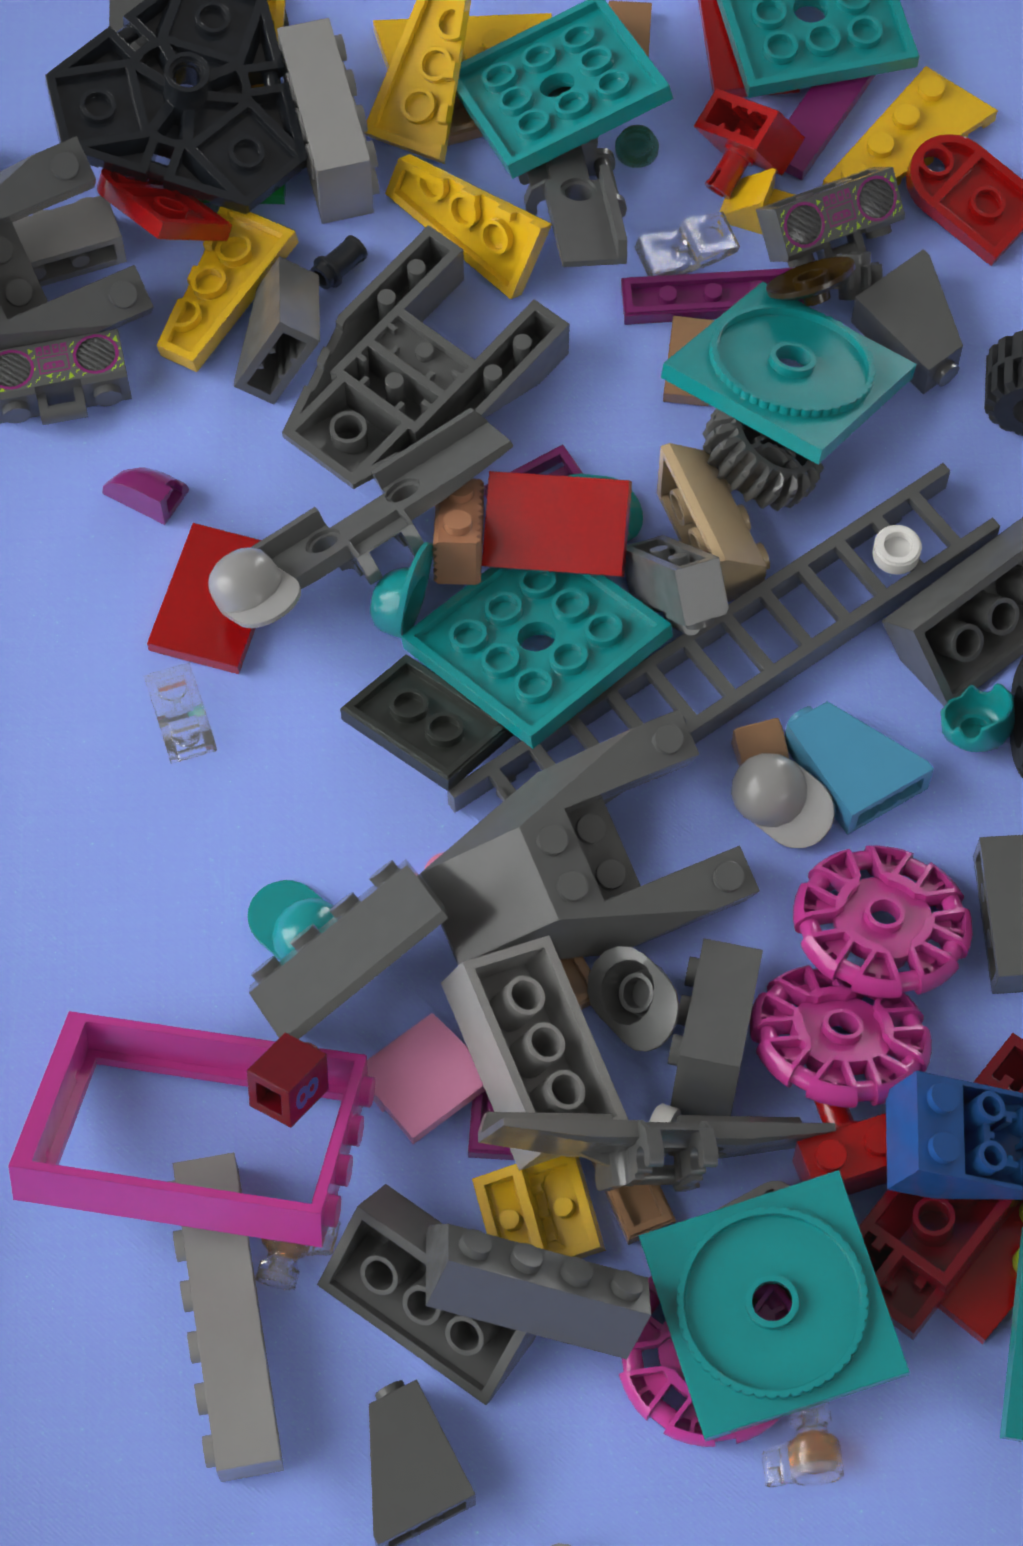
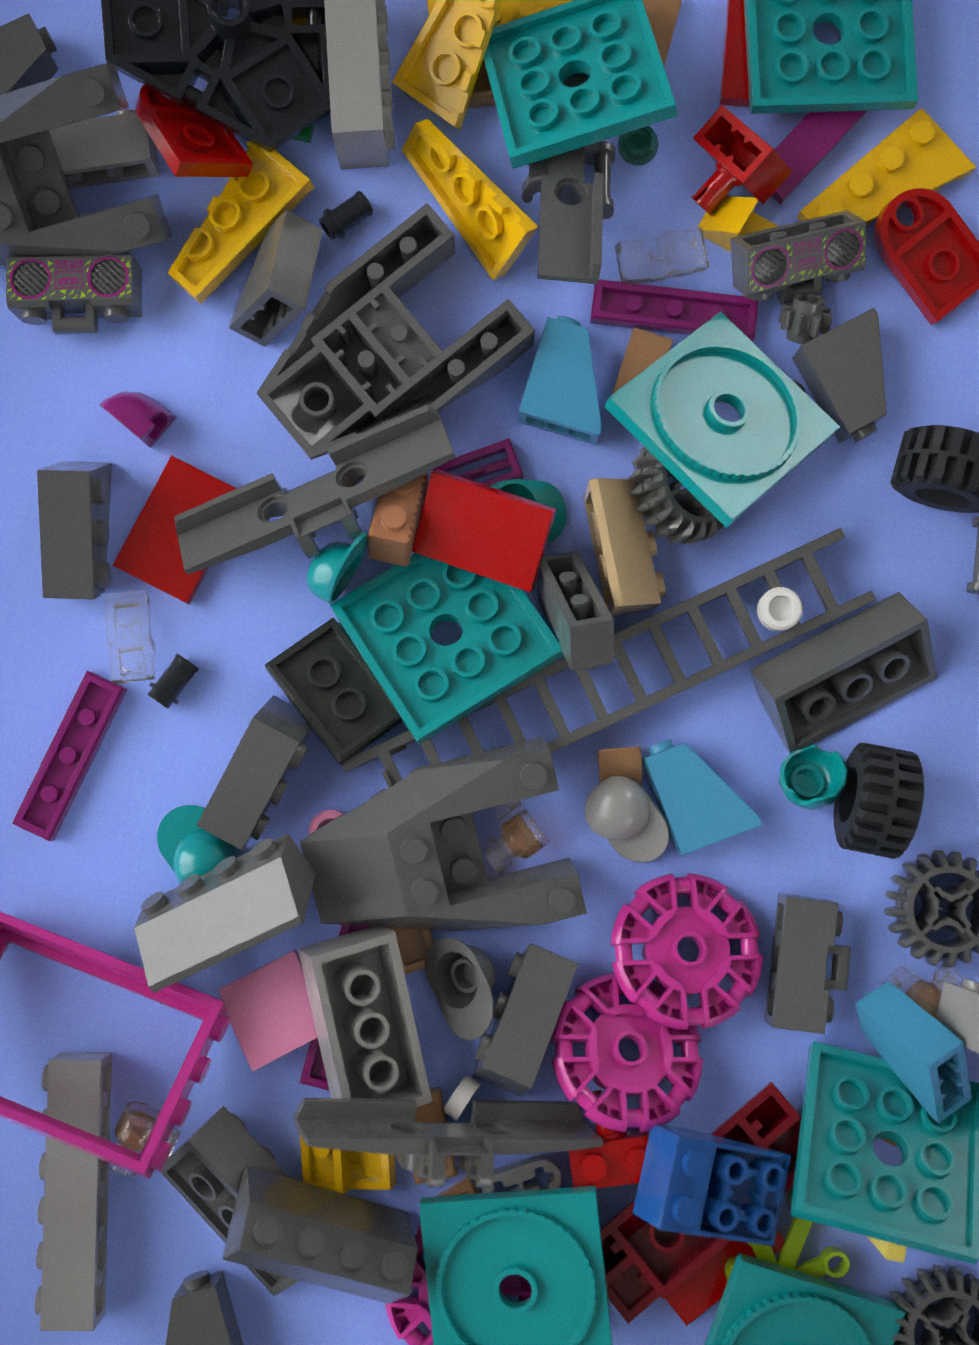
camera: 10 degrees right, 20 degrees up
light grey cap [208,548,301,628] -> none
dark red brick [247,1032,329,1128] -> none
dark brown dish [766,257,856,306] -> none
none -> magenta tile [12,671,128,841]
none -> dark grey wedge [37,461,112,600]
none -> black pin [147,653,199,709]
none -> dark grey wedge [196,695,312,850]
none -> clear piece [480,800,550,874]
none -> dark azure slope [518,316,602,445]

